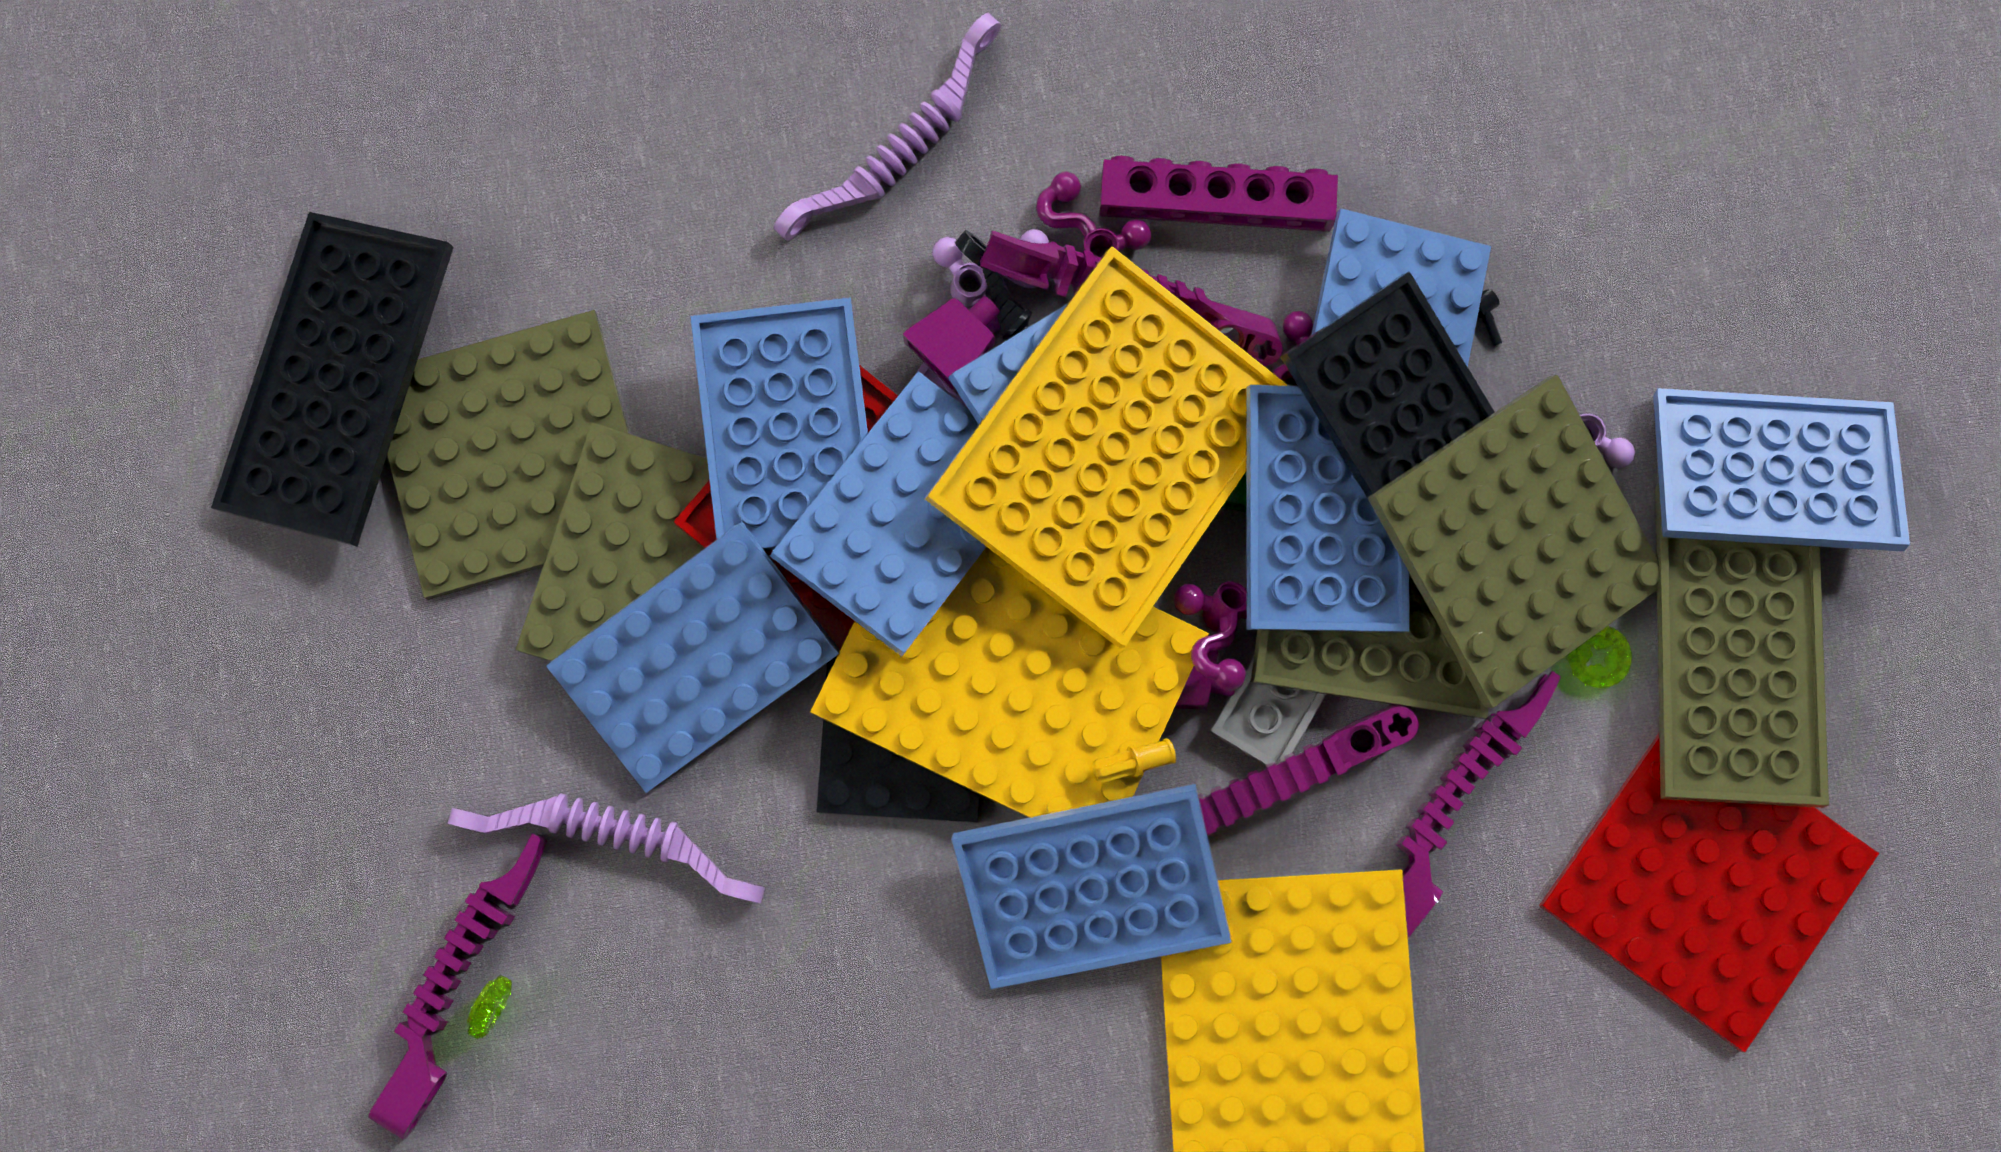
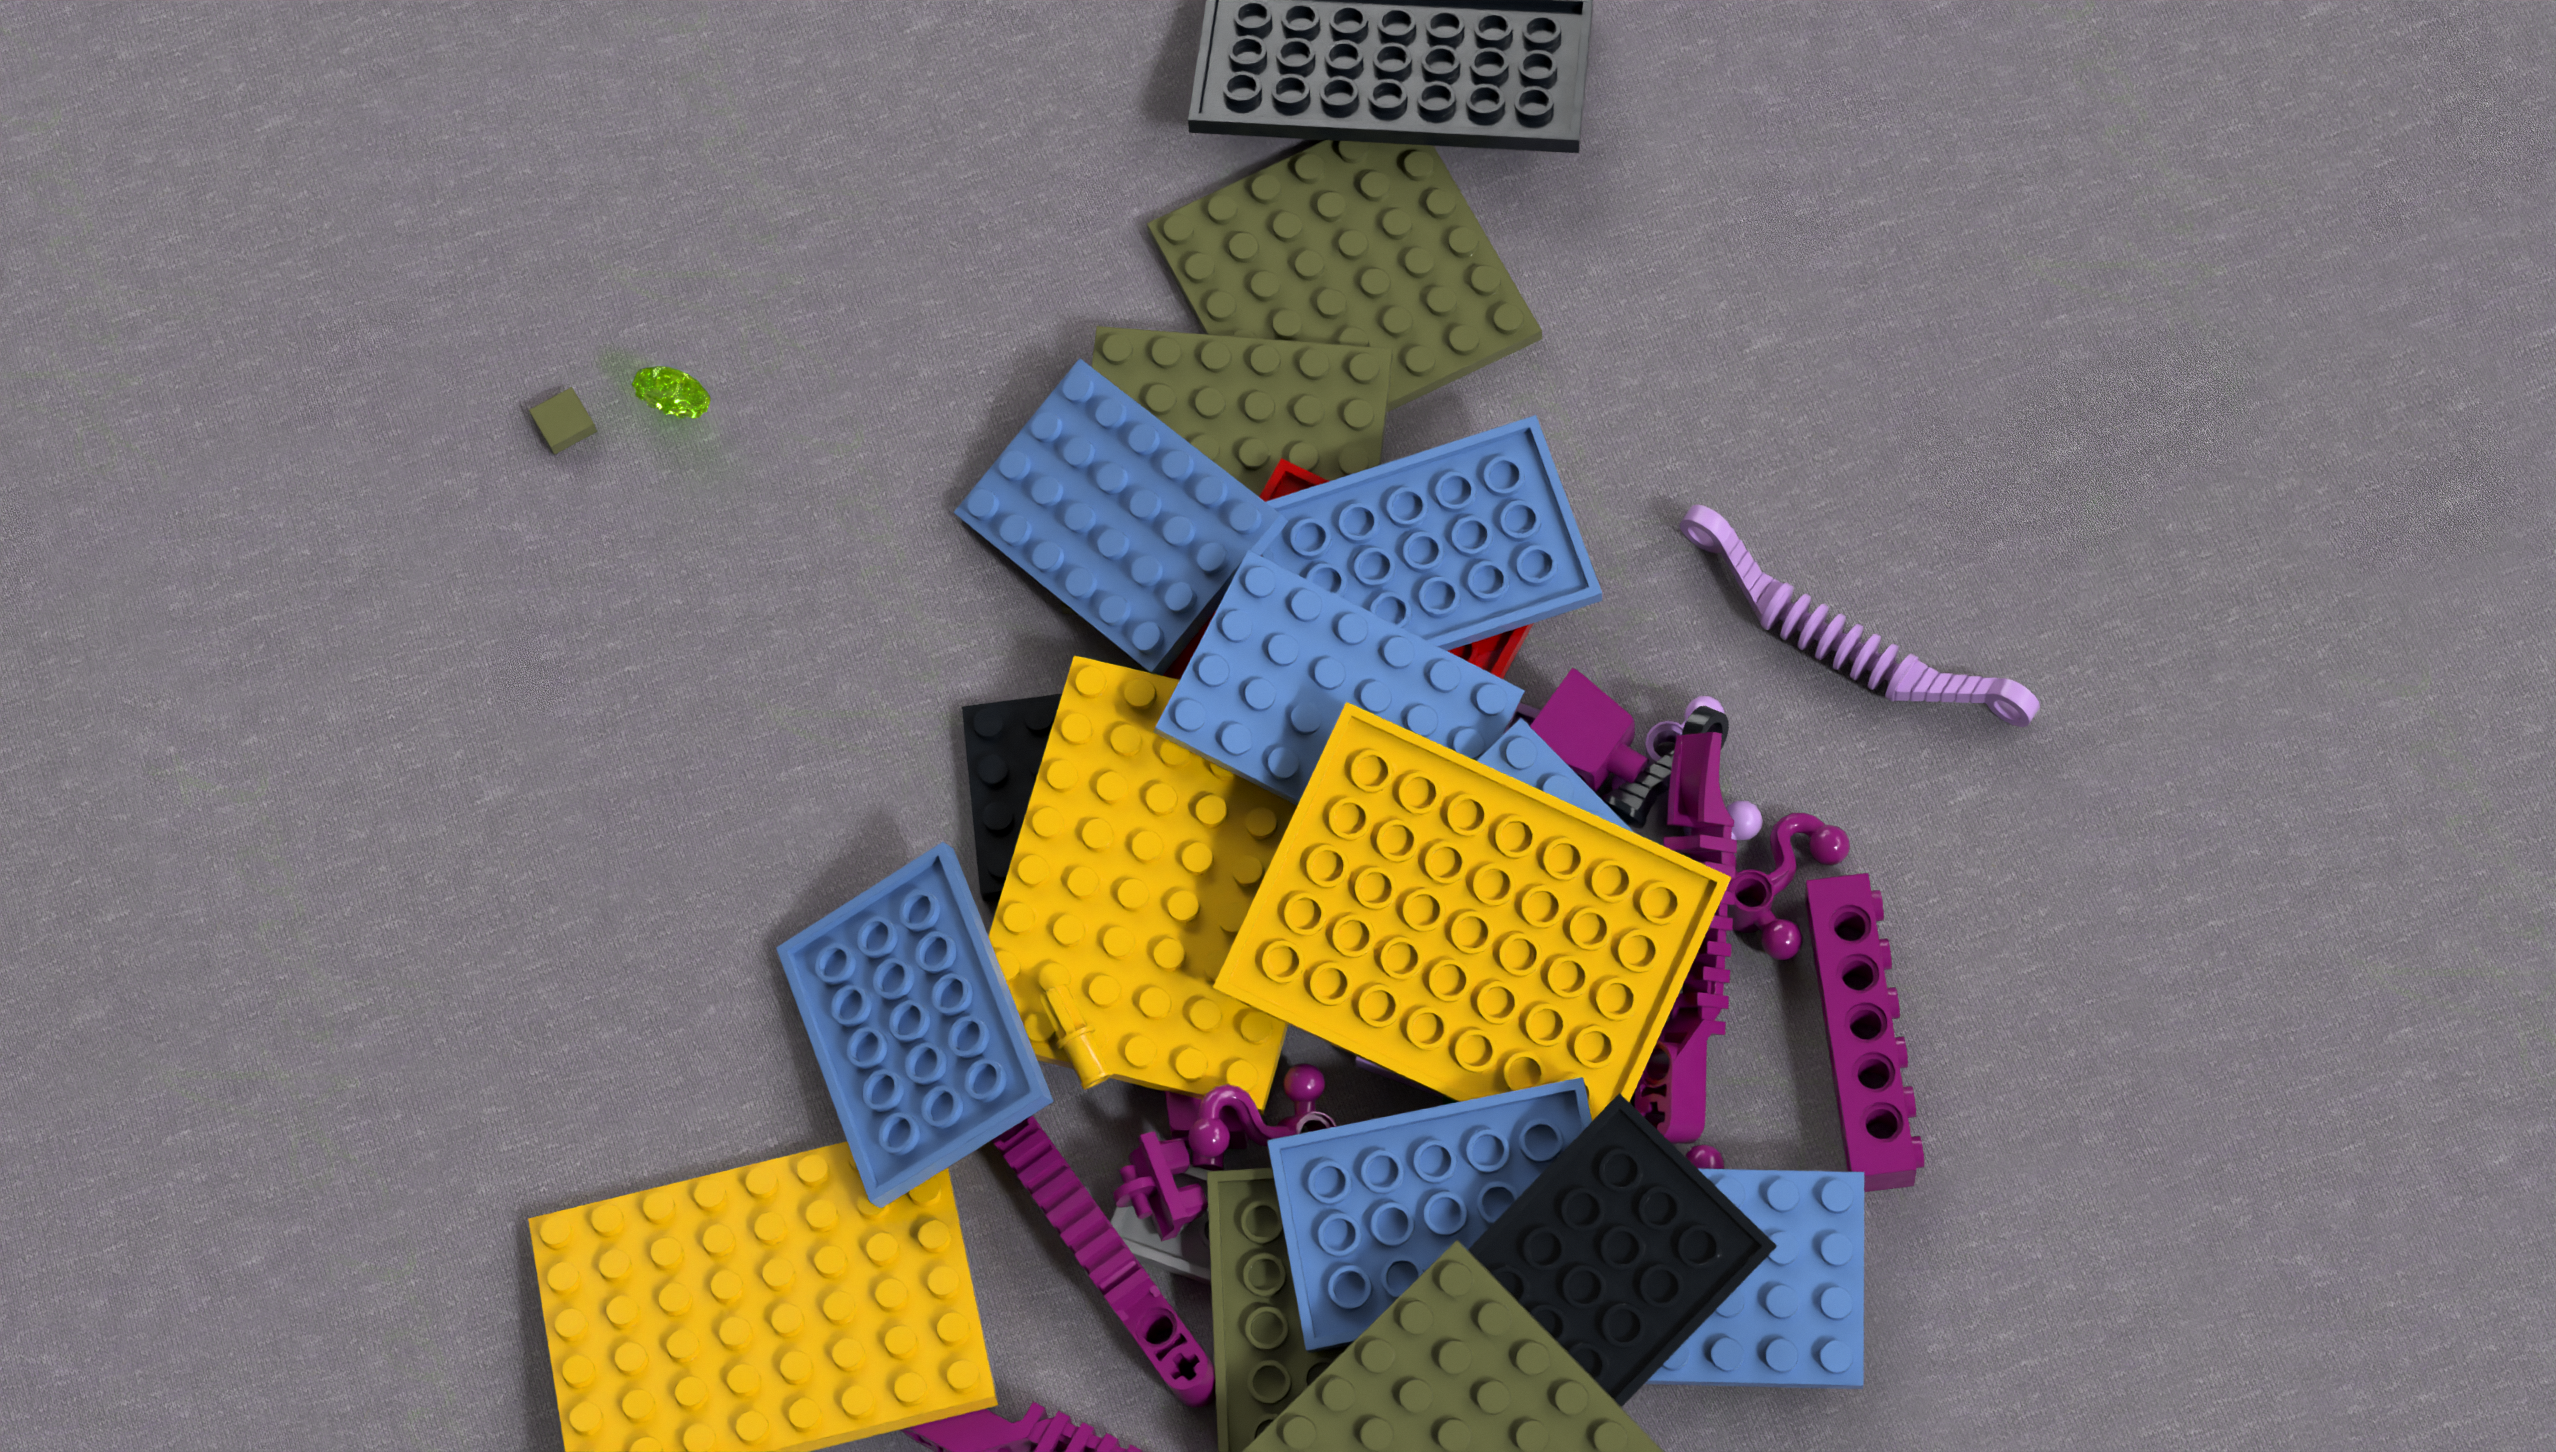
camera: 90 degrees right, 15 degrees down
magenta piece [368,833,547,1140] -> none
lavender piece [447,793,765,903] -> none
black hand [1478,289,1503,346] -> none
none -> olive tile [529,387,597,455]
none -> magenta hips [1113,1131,1208,1241]

